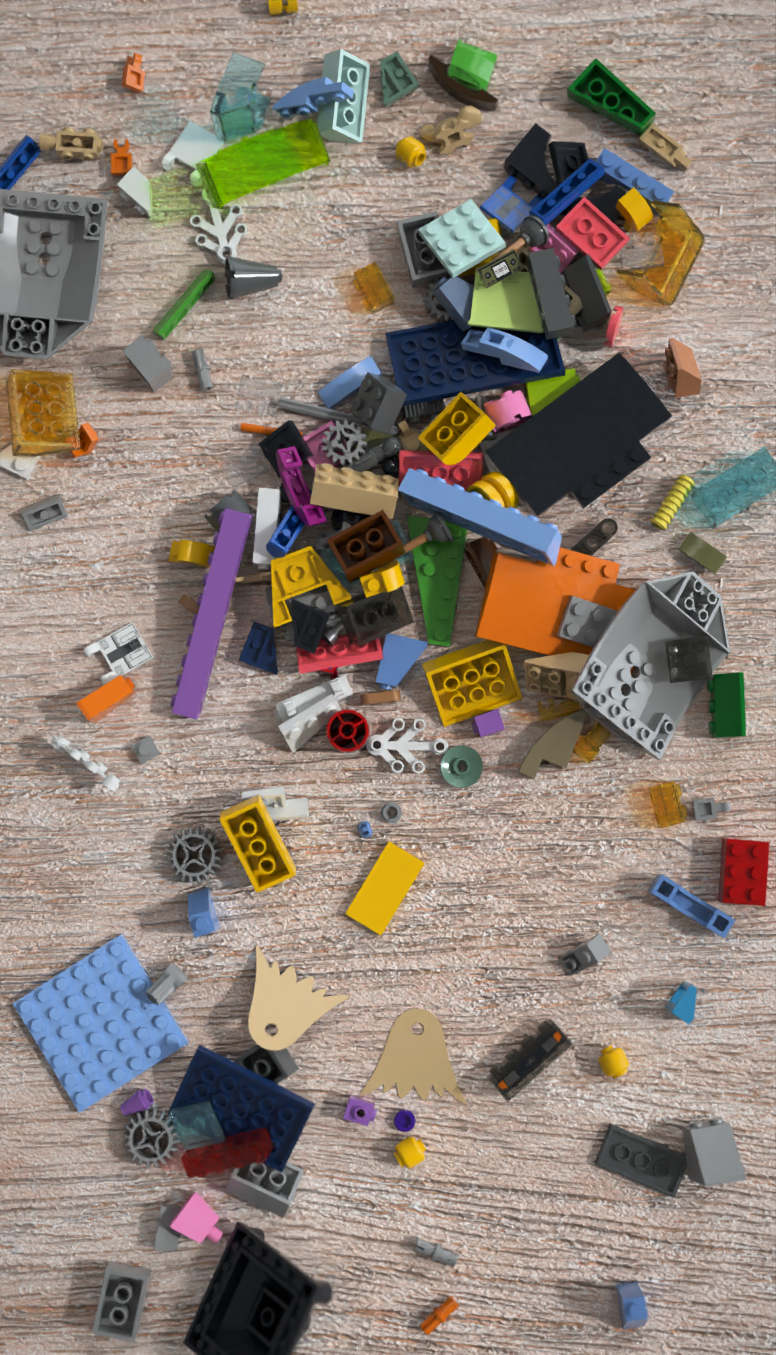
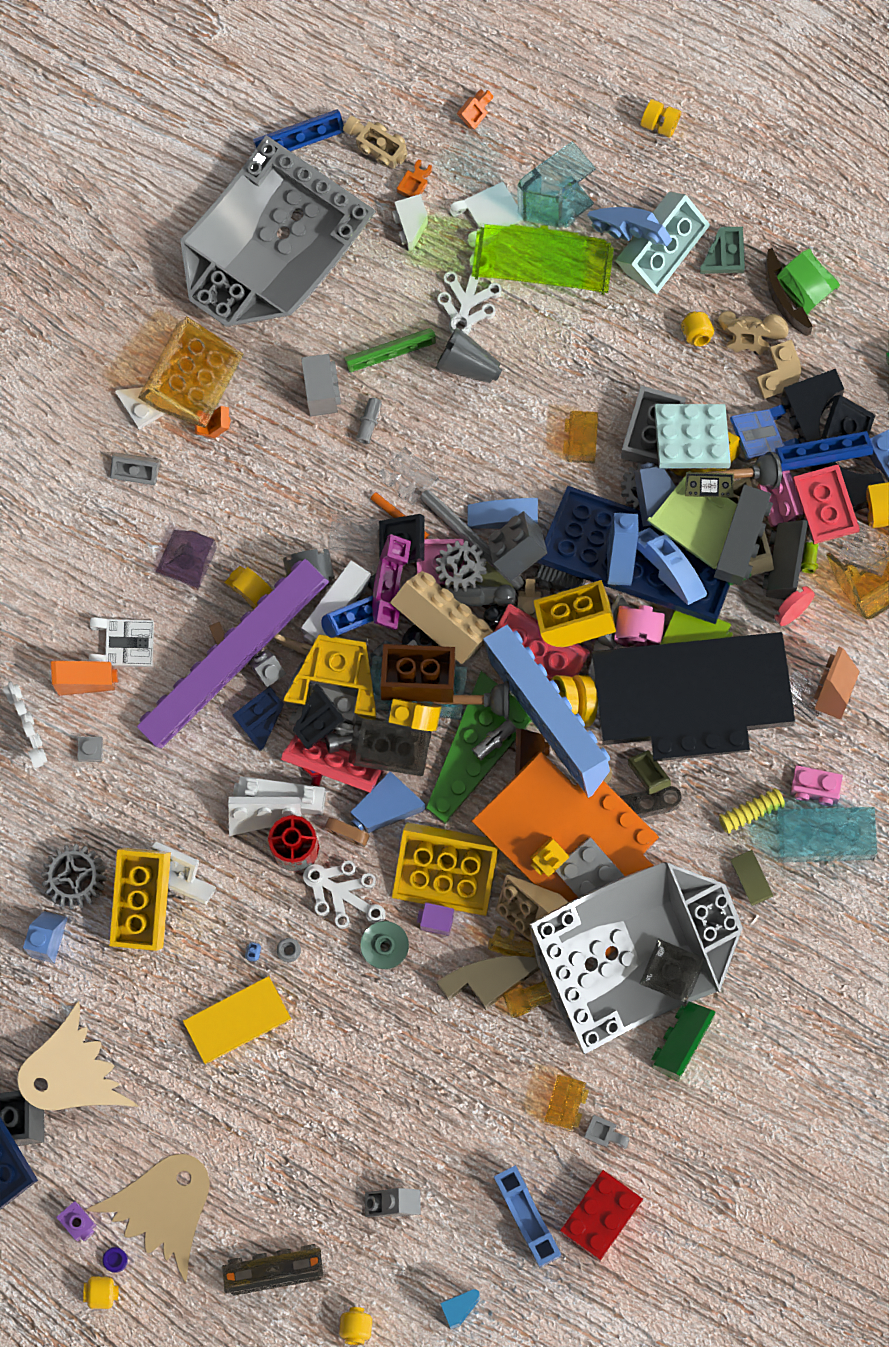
camera: 35 degrees right, 10 degrees down
none -> clear purple slope [156,530,217,589]
none -> light grey brick [248,649,286,687]
none -> light grey pin [471,719,516,761]
none -> yellow brick [530,837,570,877]
none -> medium blue slope [607,513,638,586]
none -> olive tile [627,750,671,794]
none -> tan plate [755,339,801,400]
none -> bright pink bracket [790,765,843,806]

